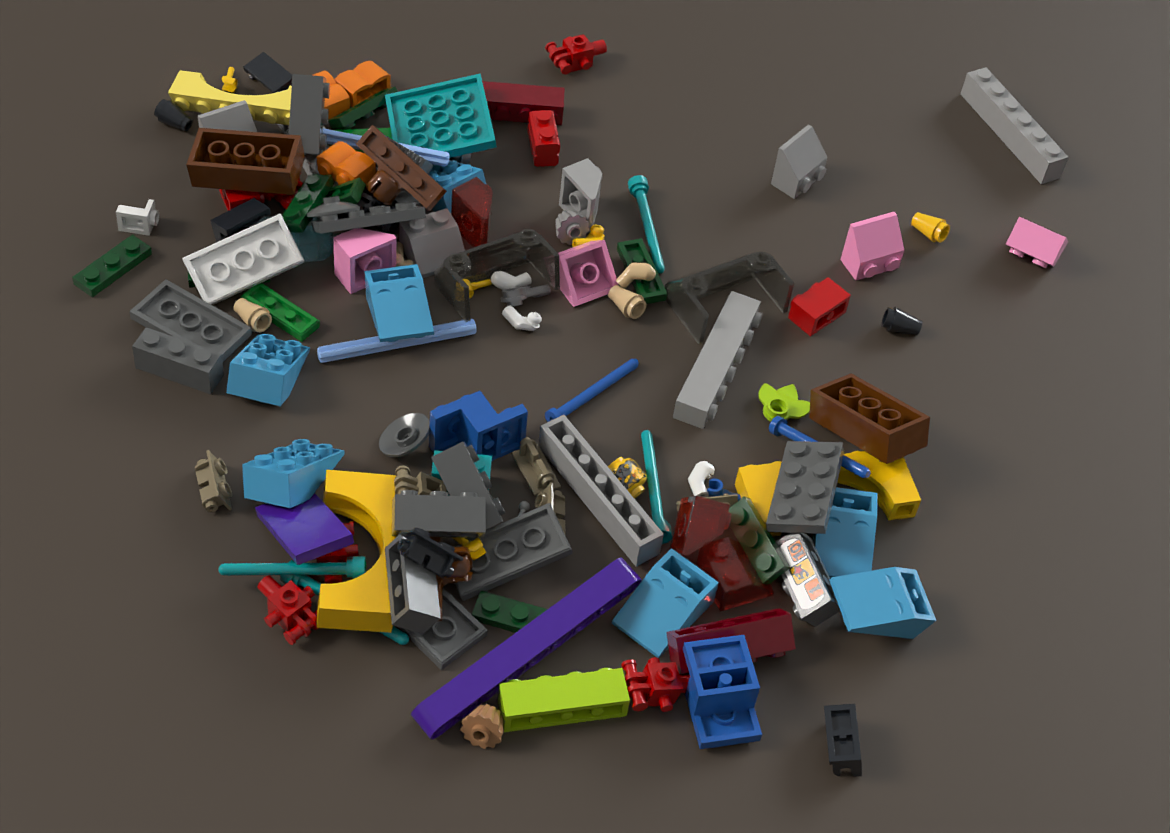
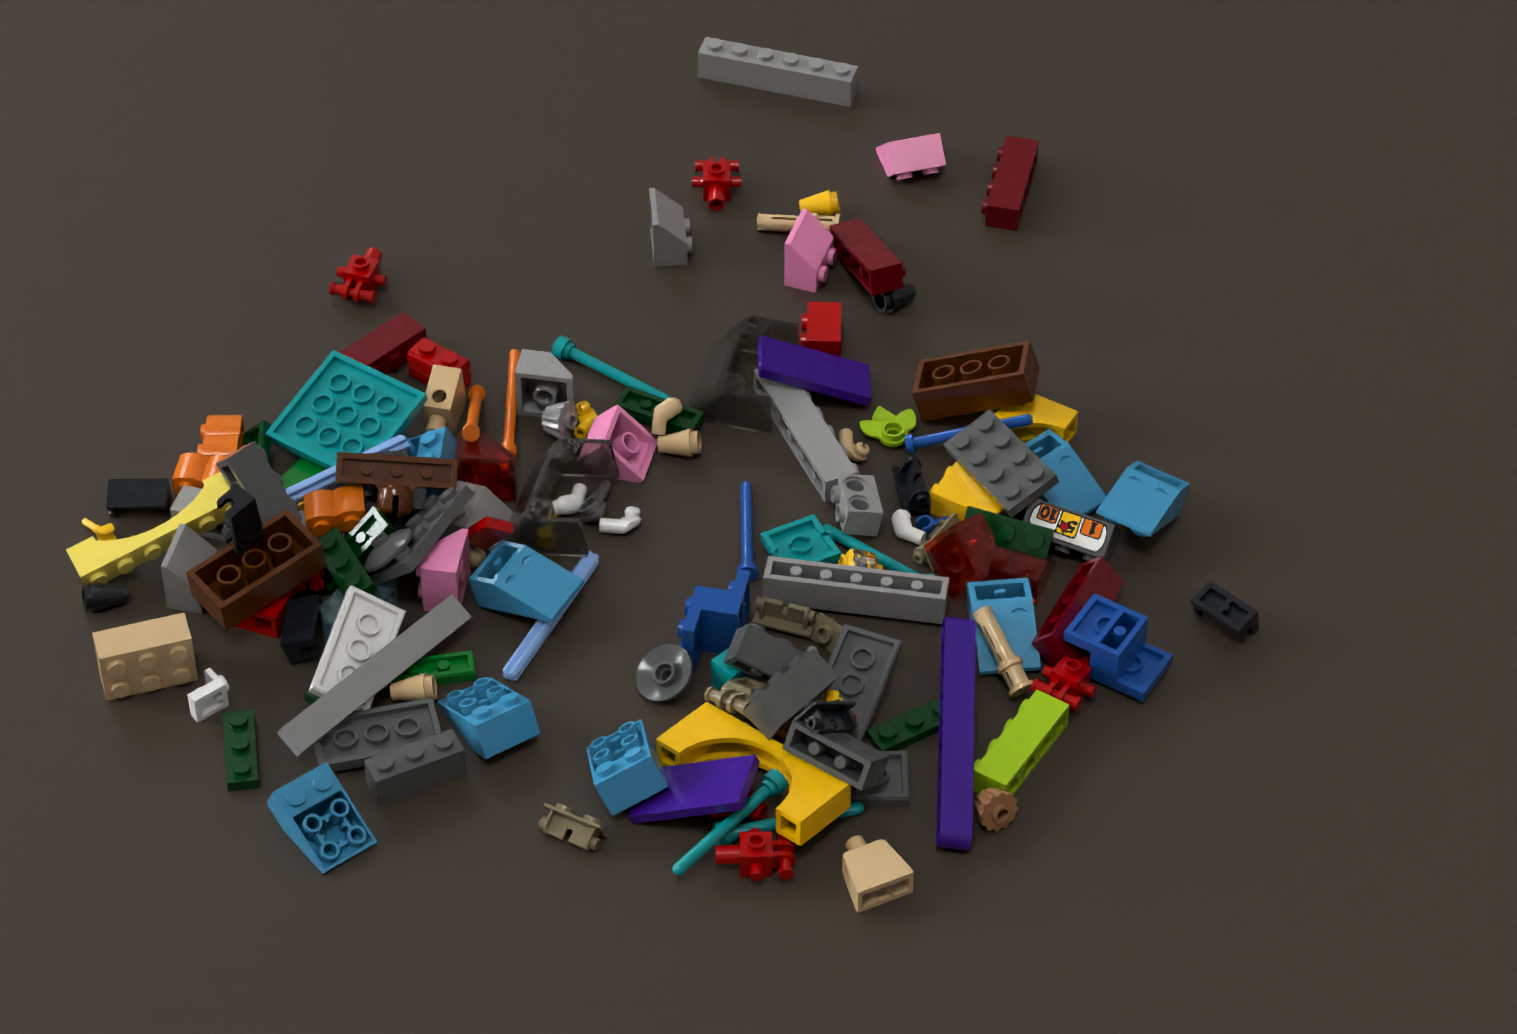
camera: 40 degrees left, 5 degrees down
none -> tan brick [92,612,198,701]
none -> black hinge [217,483,264,557]
none -> dark azure slope [266,762,377,874]
none -> light grey tile [277,594,471,757]
none -> tan torso [423,364,467,434]
none -> orange bar [462,385,486,442]
none -> red tile [467,516,513,550]
none -> orange bar [499,349,521,477]
none -> red piece [692,157,741,211]
none -> tan pin [757,212,842,232]
none -> dark purple tile [757,335,871,406]
none -> teal plate [760,514,841,564]
none -> dark red brick [829,218,906,296]
none -> light grey brick [831,473,883,536]
none -> tan arm [838,428,870,462]
none -> tan torso [842,835,914,913]
none -> black hinge [892,456,930,514]
none -> tan pin [973,606,1033,698]
none -> dark red brick [981,136,1039,231]

